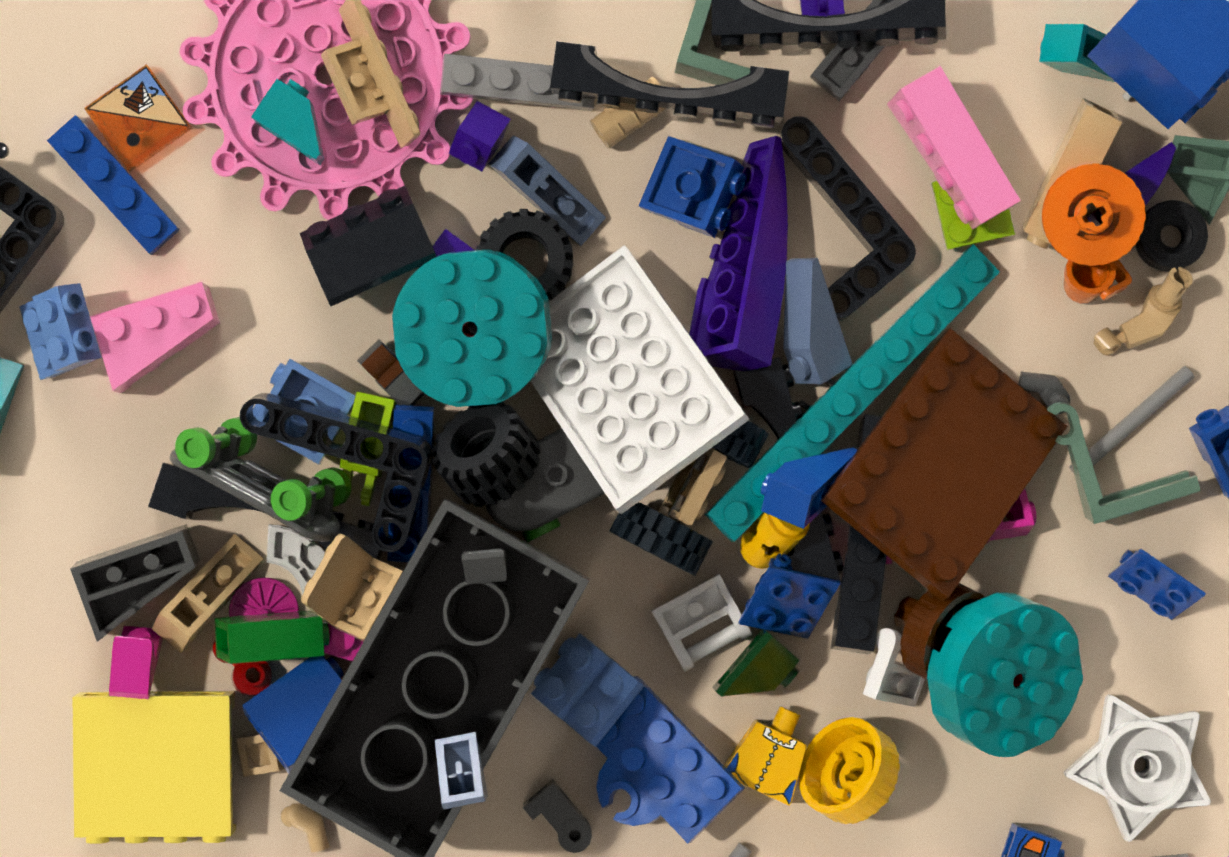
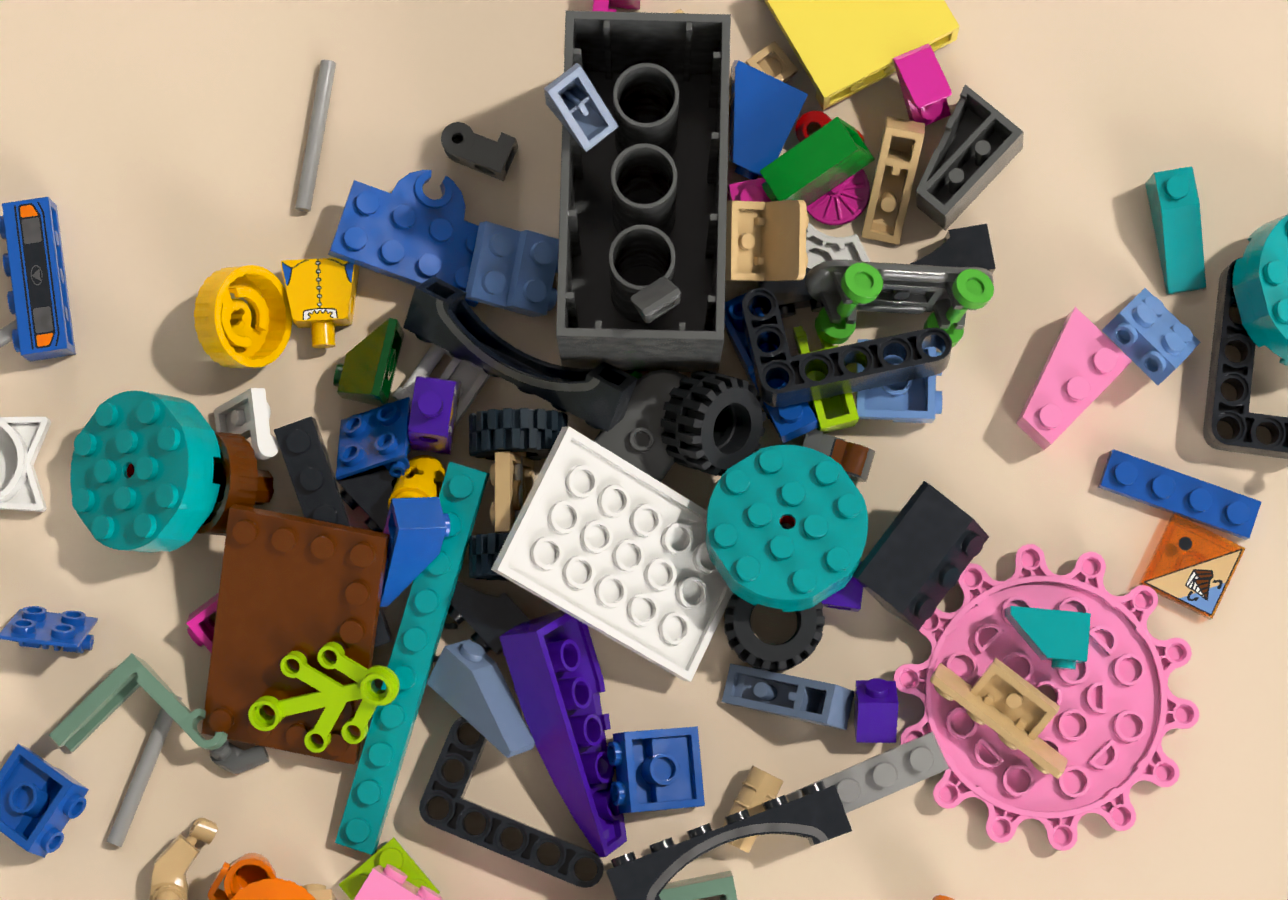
camera: 155 degrees right, 5 degrees down
none -> lime plant [248,642,400,753]
none -> black arch [403,276,638,432]
none -> dark purple torso [408,376,461,455]

